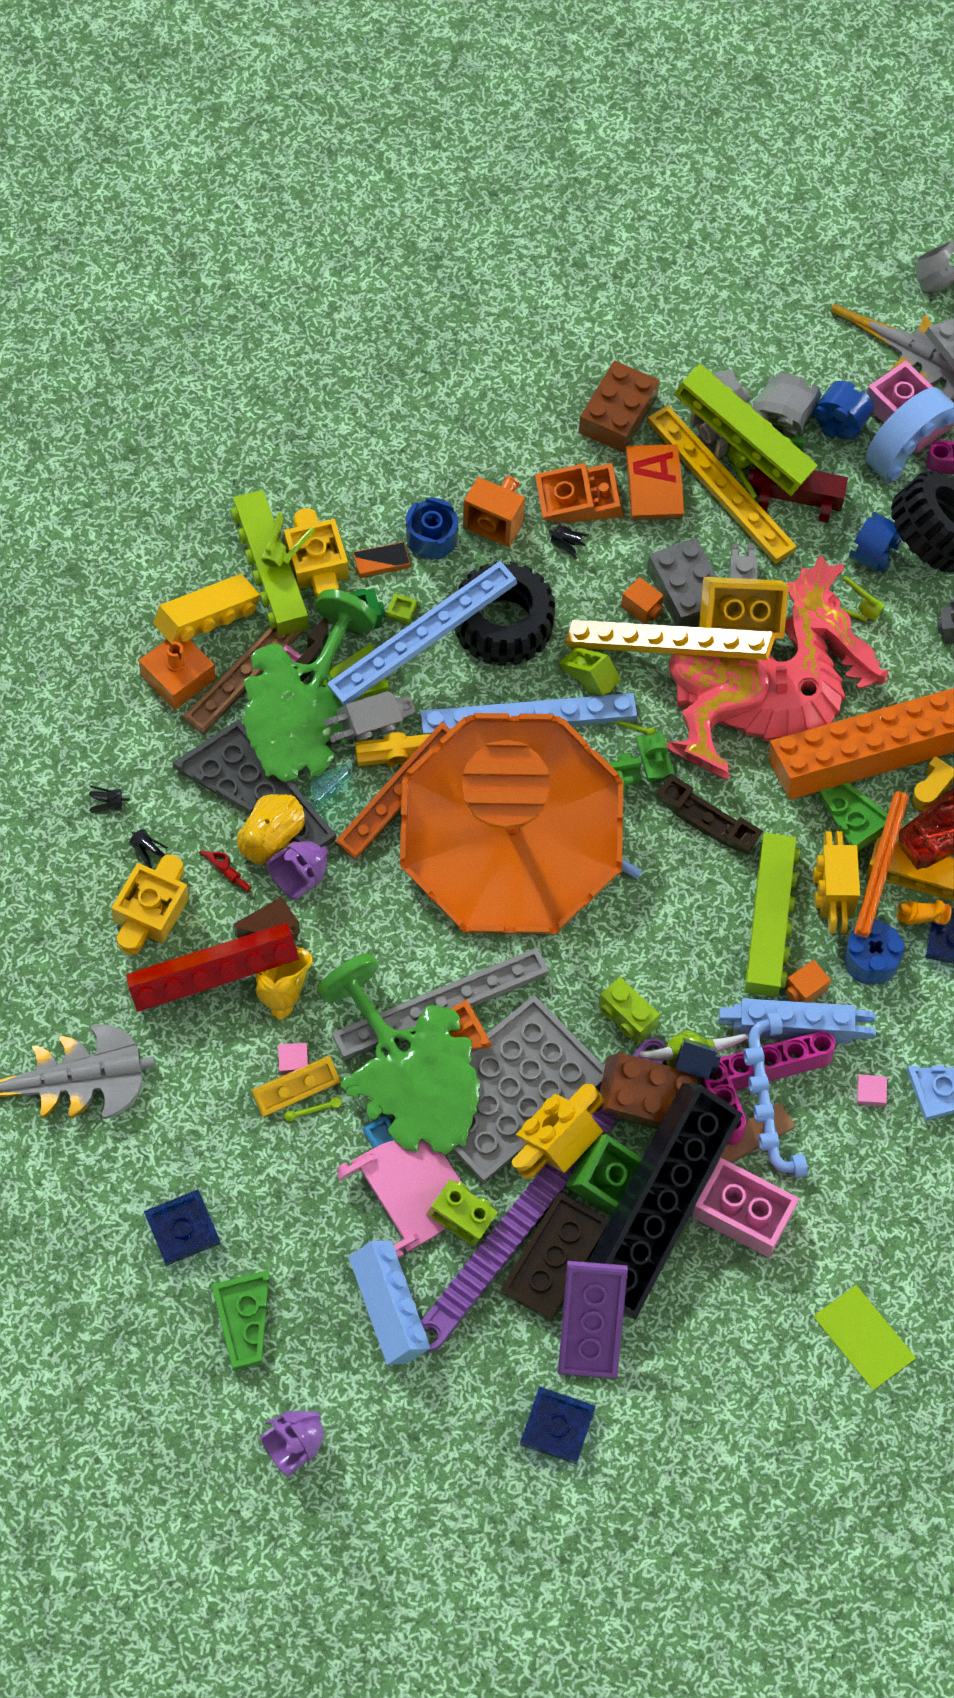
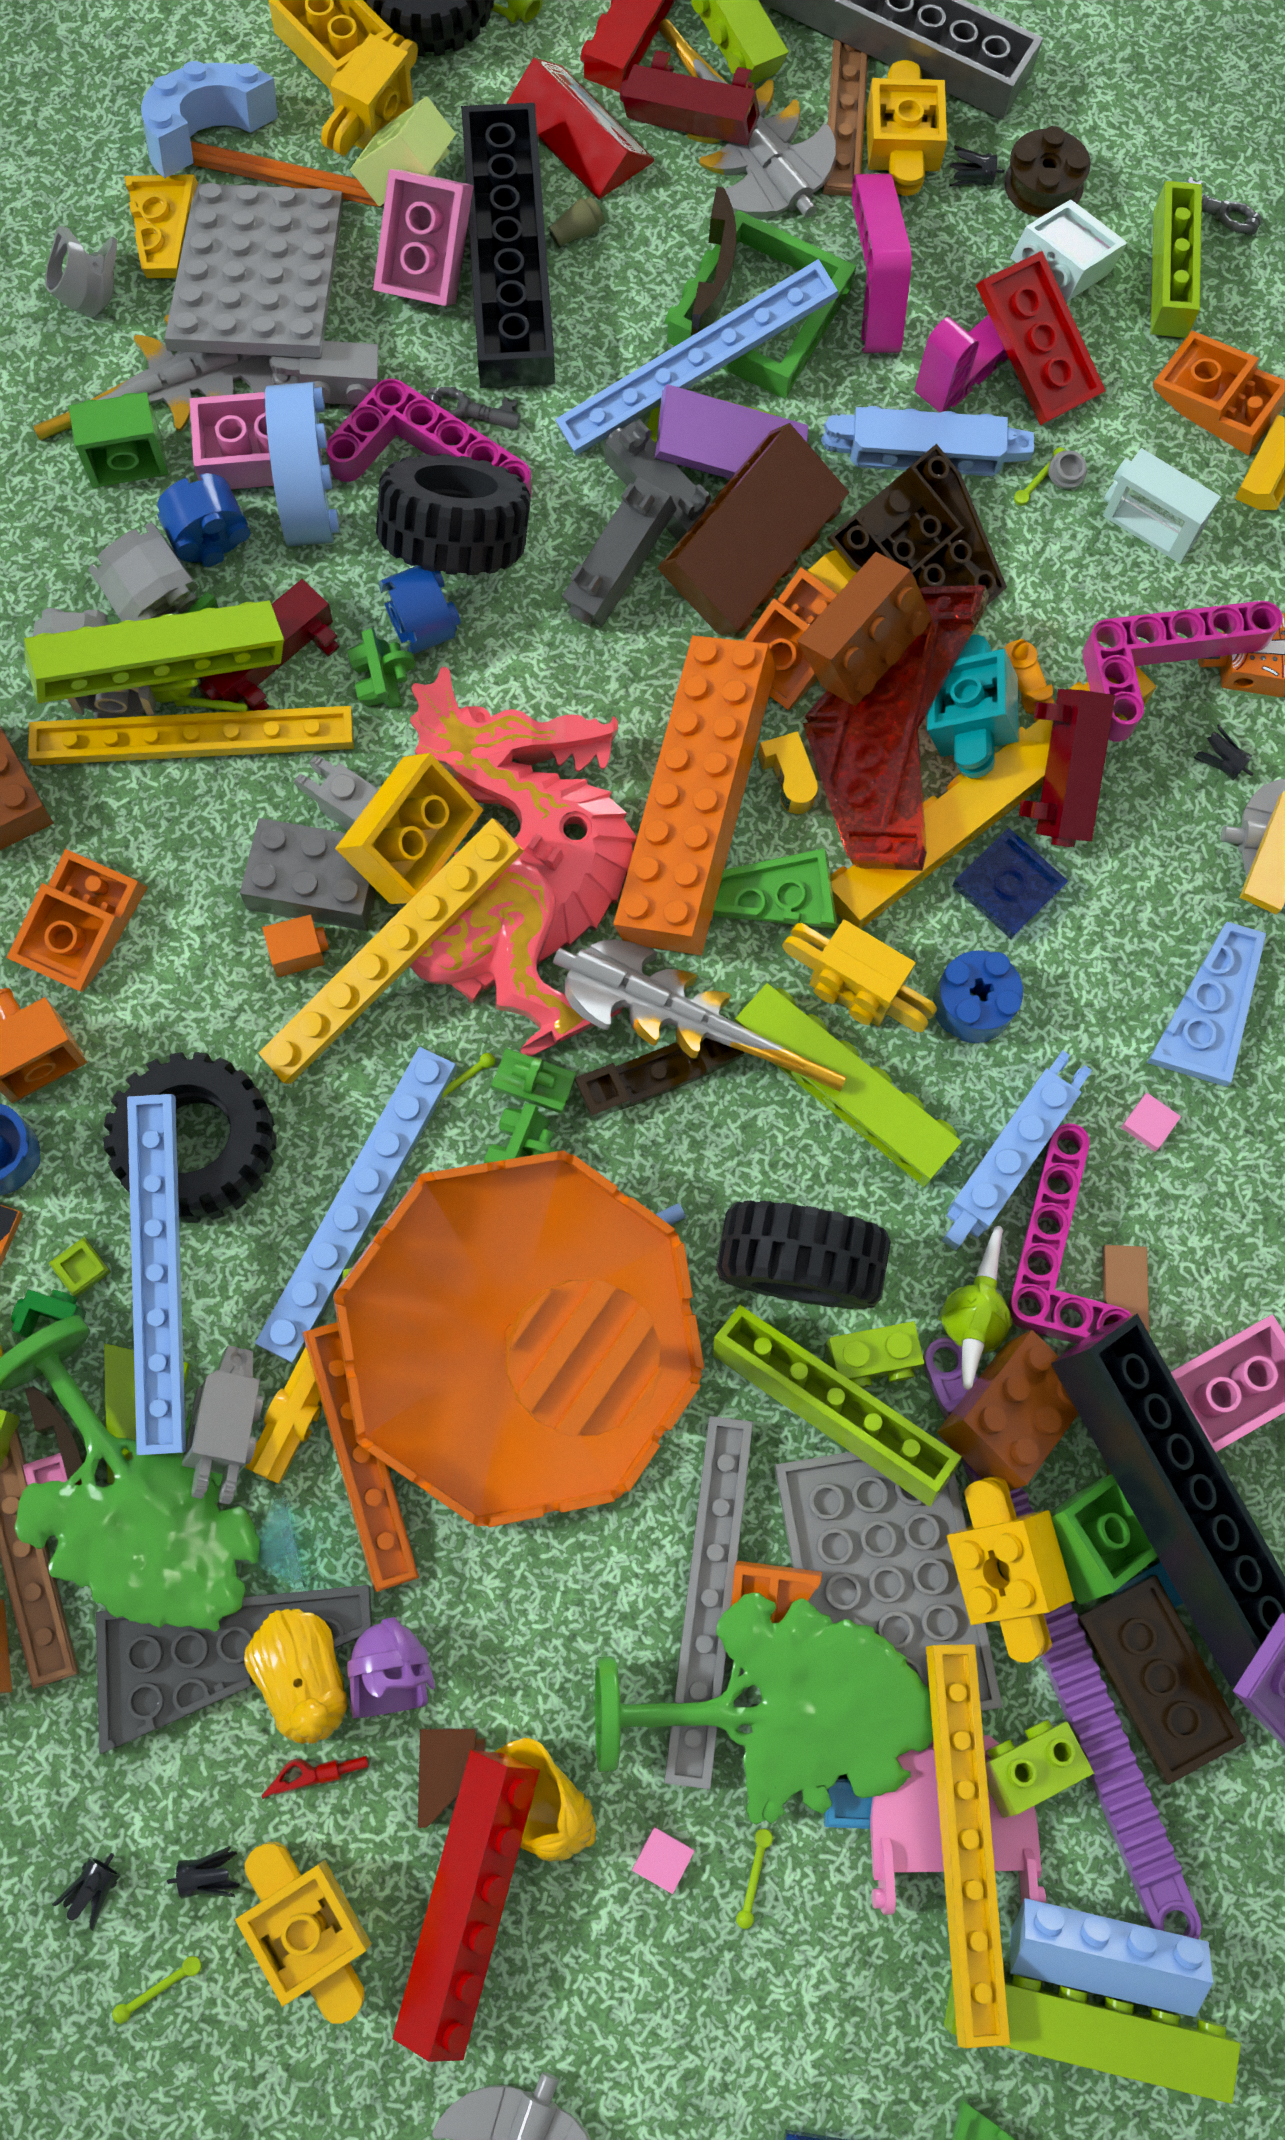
camera: 60 degrees left, 10 degrees up
yellow tile [251,1056,341,1117] -> none
black piece [549,525,589,559] -> none
lime arch [558,647,621,696] -> none
orange slope [626,444,684,520] -> none
dark blue brick [675,1038,720,1079] -> none
light blue bar [743,1012,808,1178] -> none
orange brick [785,959,831,1003] -> none
lime plant [840,576,886,624] -> none
orange axle [854,791,909,938] -> none
light orange piece [897,899,952,926] -> none
none -> bright green brick [68,392,169,488]
none -> lime hinge [112,1956,202,2024]
none -> bright green hips [347,628,416,708]
none -> light grey animal [553,939,847,1092]
none -> lime brick [713,1305,962,1508]
none -> black tyre [716,1200,891,1309]
none -> yellow plate [926,1644,1010,2048]
none -> lime brick [944,1974,1241,2104]

